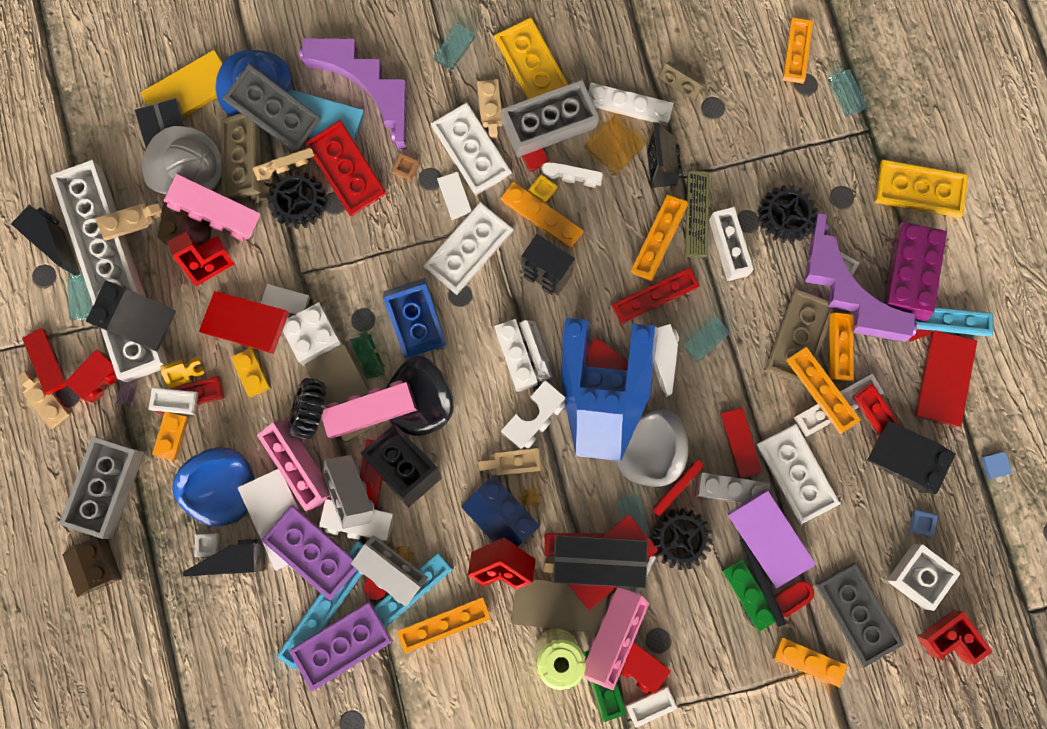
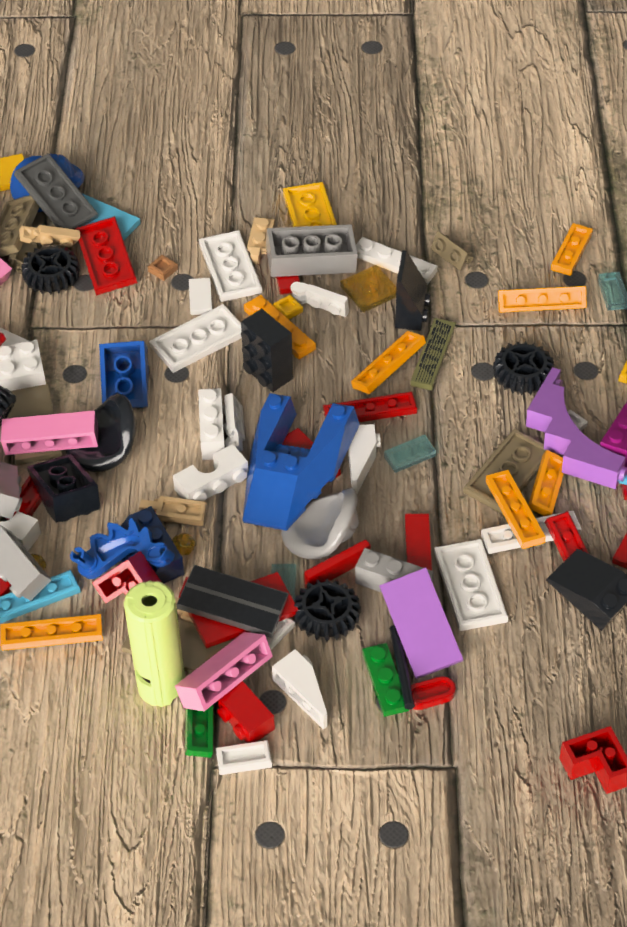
camera: 15 degrees right, 30 degrees down
medium lavender arch [299,38,407,149] -> none
clear green hinge [349,331,386,380] -> none
clear light blue tile [434,23,475,71] -> none
white brick [709,207,754,281] -> none
light orange plate [773,637,848,687] -> none
dark grey tile [815,562,904,668] -> none
white brick [886,544,960,611] -> none
medium blue tile [909,509,938,537] -> none
none -> blue animal [70,518,175,579]
none -> white slope [272,649,327,730]
none -> light orange plate [498,286,587,312]

